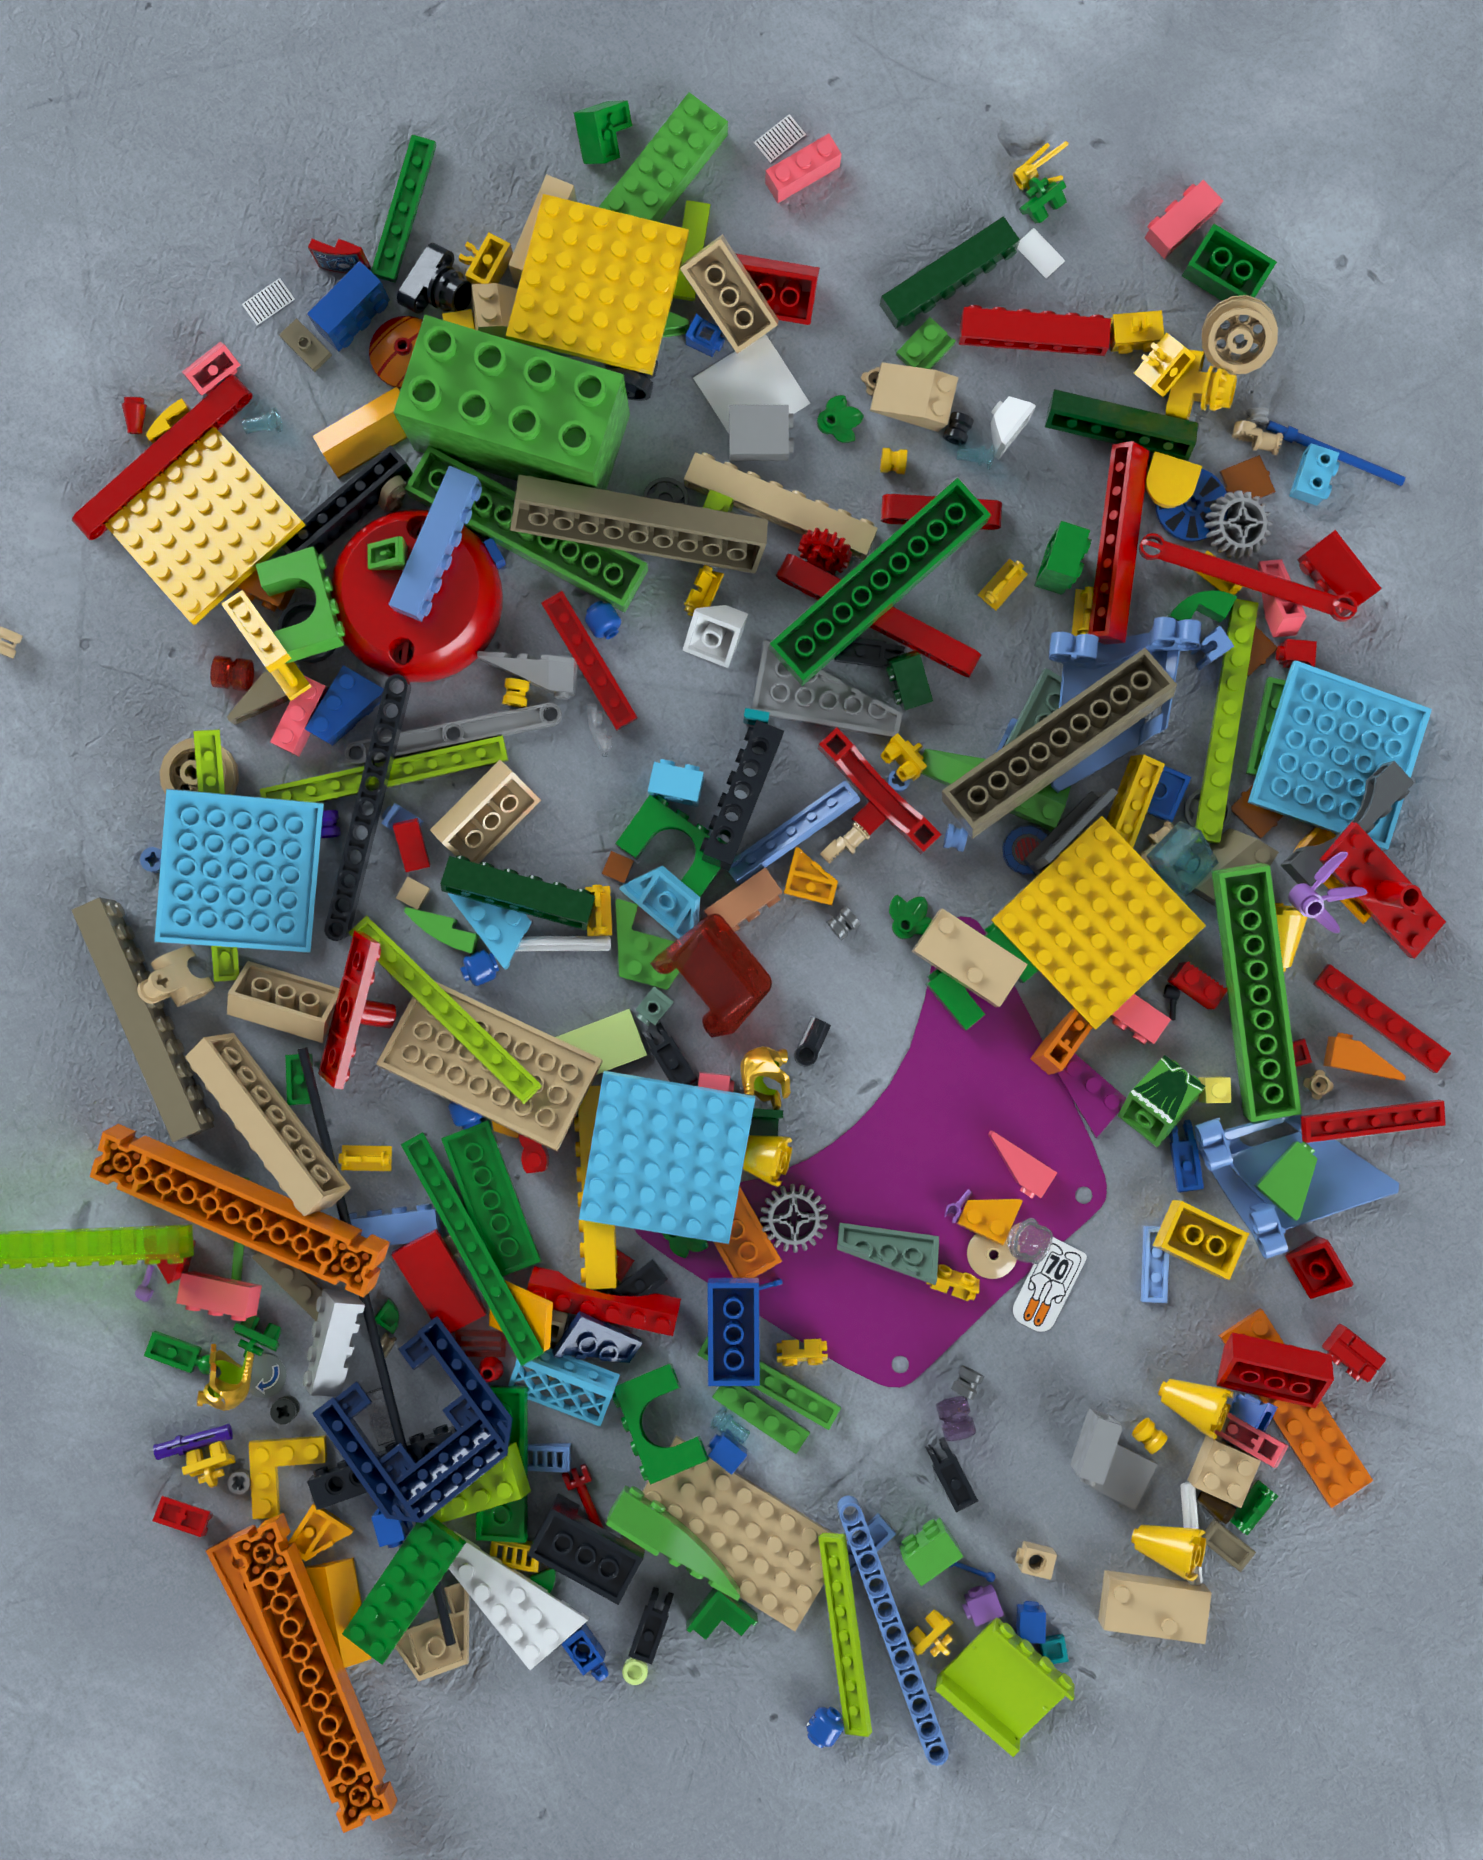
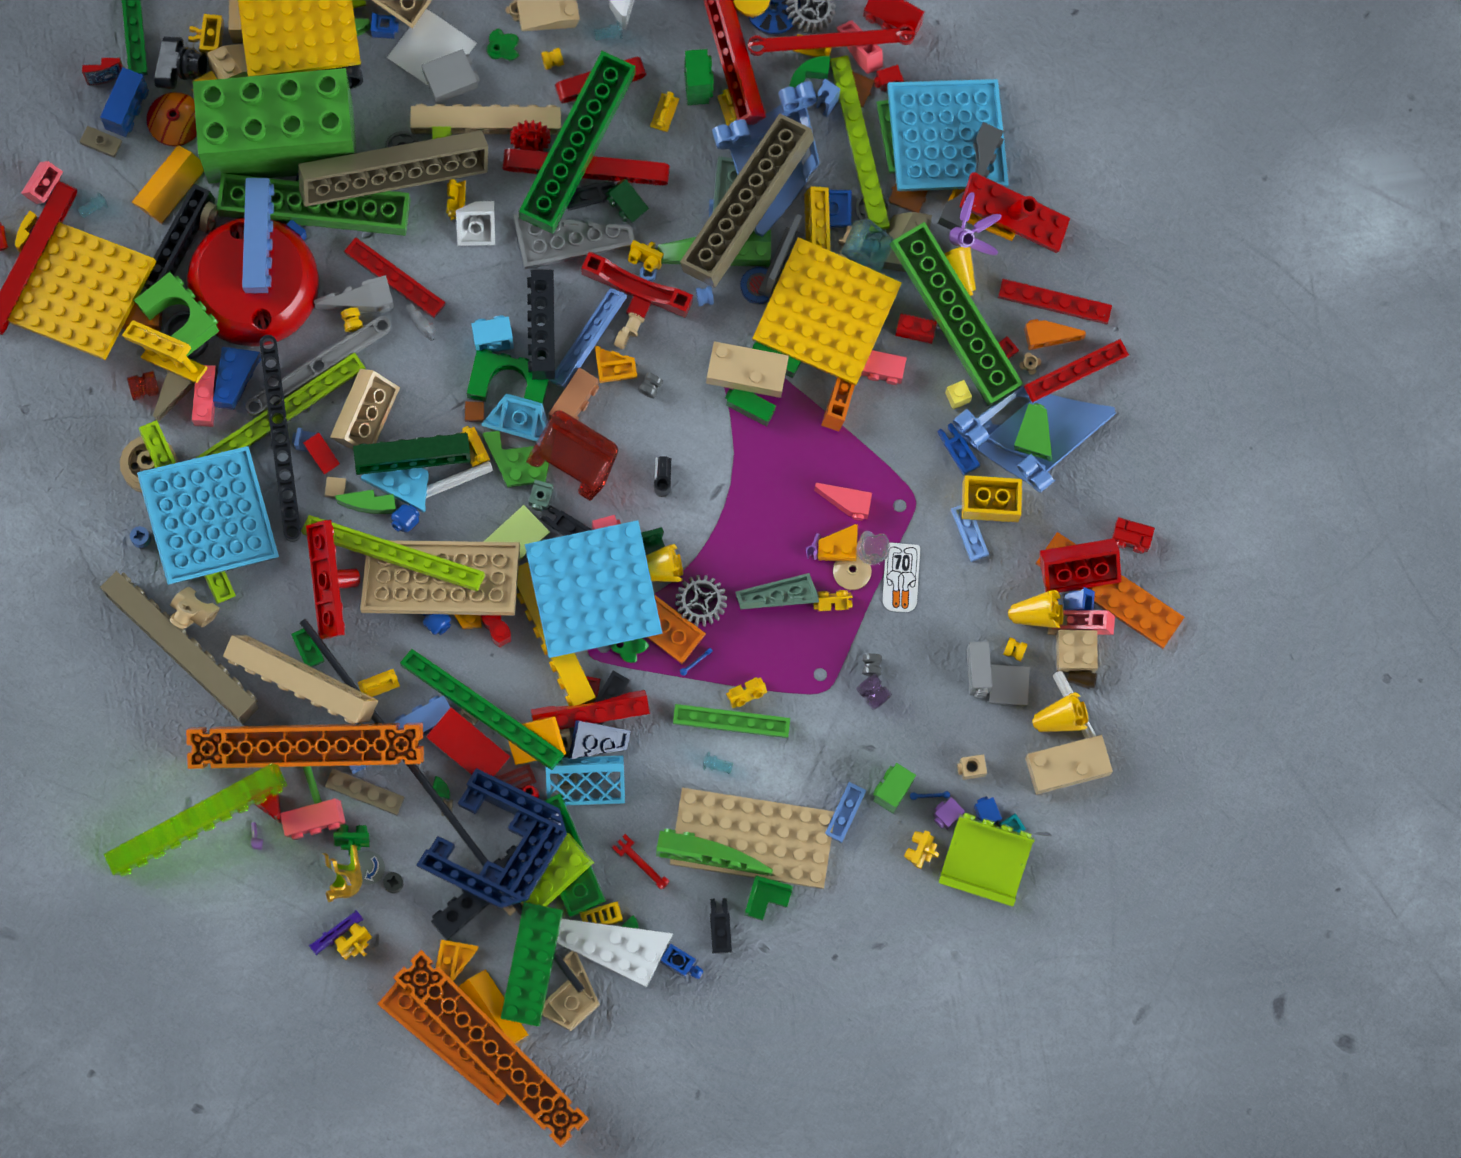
camera: 25 degrees left, 10 degrees down
green plate [144,1331,218,1375] -> none
red hinge [152,1496,213,1537] -> none
tan slope [227,961,340,1043] -> none
light grey bush [227,1469,251,1494] -> none
white sticker [242,278,295,325] -> none
yellow plate [249,1435,328,1519] -> none
light grey wedge [303,1289,365,1397] -> none
dark purple wheel [320,810,341,839] -> none
bright green slope [368,536,408,570] -> none
blue brick [371,1508,413,1548] -> none
green plate [441,1120,542,1276] -> none
black piece [527,1493,645,1605] -> none
medium blue slope [528,1443,571,1472] -> none
blue head [585,601,622,639] -> none
green arch [612,1364,709,1485] -> none
yellowish green tile [622,1657,648,1685] -> none
blue brick [707,1431,748,1475] -> none
blue brick [708,1278,760,1386] -> none
bright green plate [712,1386,810,1454] -> none
pearl gold piece [740,1046,791,1110] -> none
teal tile [743,708,770,726] -> none
blue head [806,1707,844,1748] -> none
lime plate [818,1533,872,1737] -> none
medium blue beam [837,1495,949,1766] -> none
green plate [889,895,932,939] -> none
black hinge [925,1437,978,1513] -> none
black wheel [943,412,974,446] -> none
magenta wing [1057,1053,1127,1138] -> none
slope [1118,1055,1205,1148] -> none
black hand [1163,984,1180,1021] -> none
dark tan tile [1201,1519,1256,1572] -> none
green hinge [1230,1480,1278,1536] -> none
red slope [1285,1236,1354,1299] -> none

